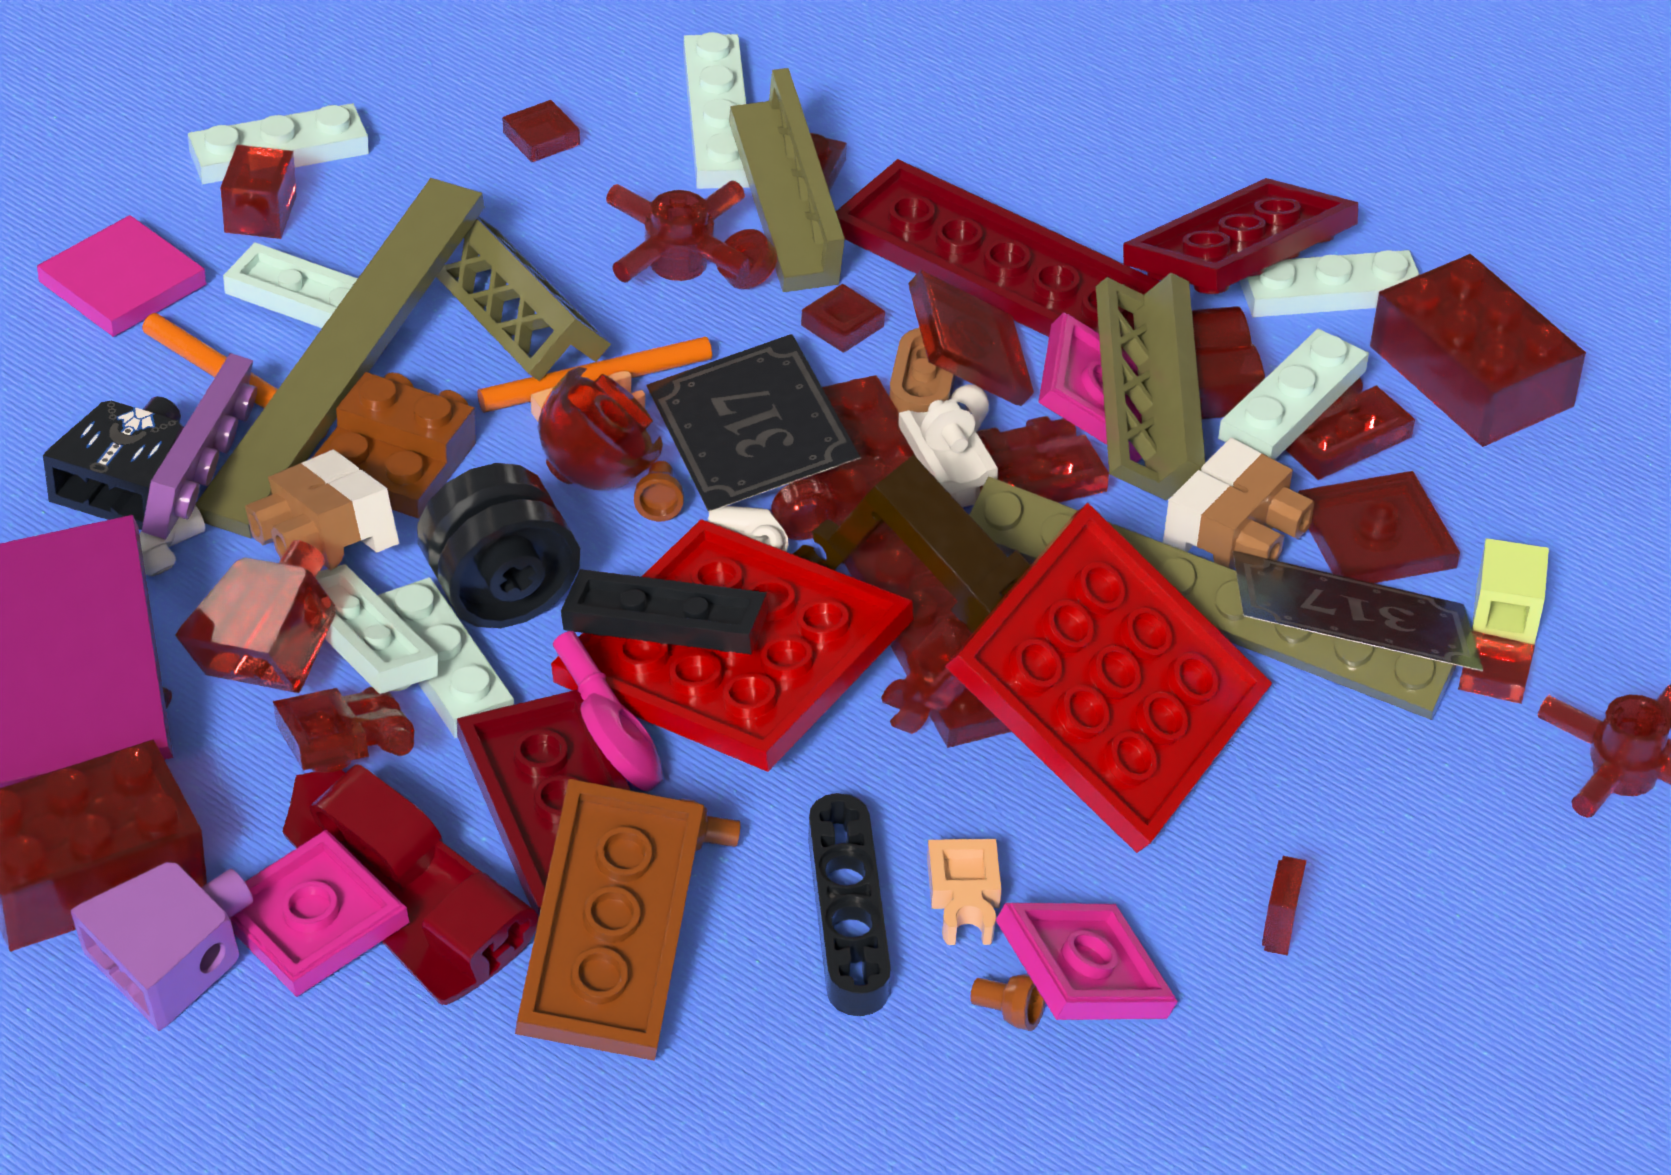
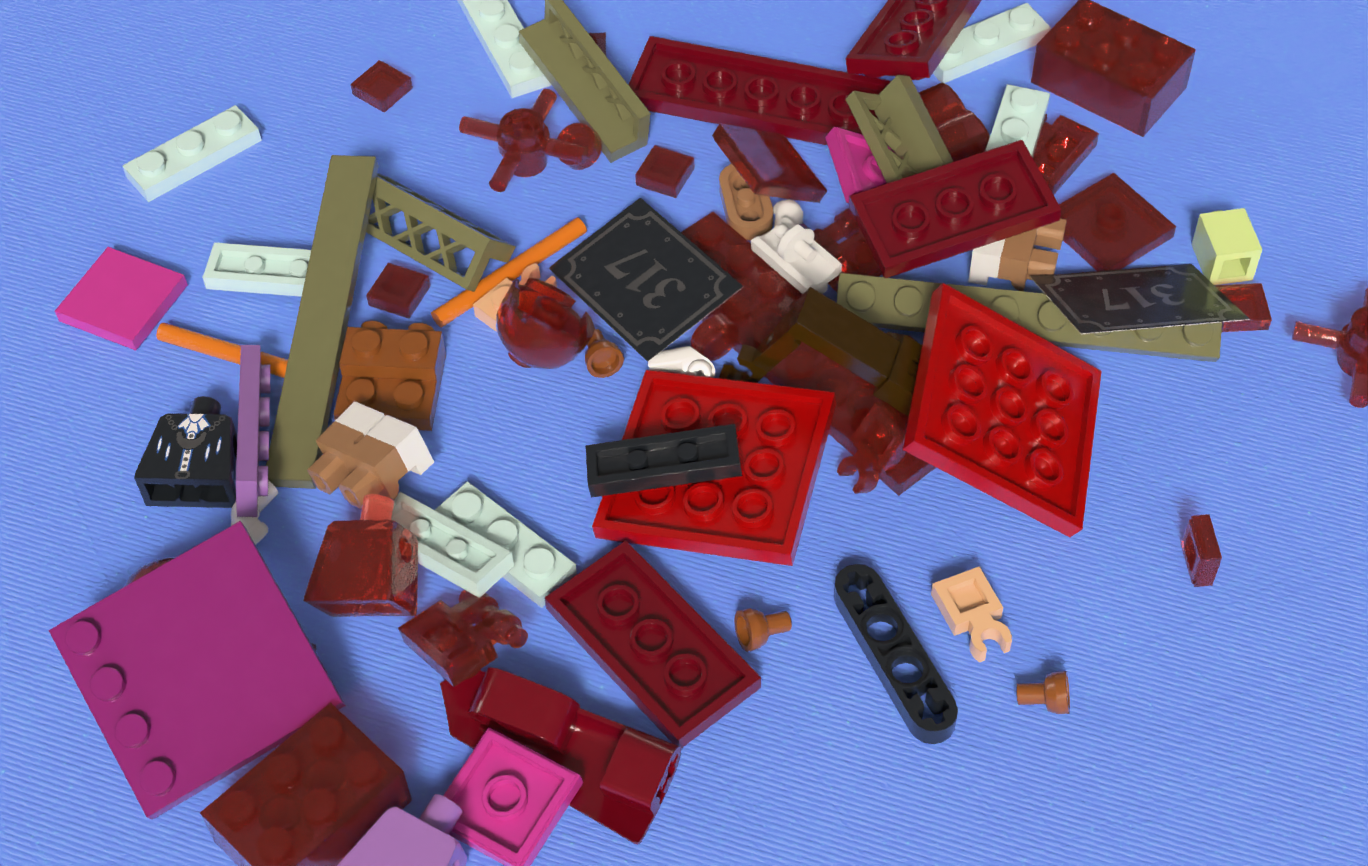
camera: 15 degrees left, 10 degrees up
clear red brick [220,145,297,239] -> none
black wheel [417,463,581,629] -> none
dark orange plate [515,779,704,1061] -> none
dark pink piece [553,631,663,792] -> none
dark pink tile [995,903,1178,1020] -> none
none -> clear red tile [366,263,431,319]
none -> dark red plate [849,140,1062,279]

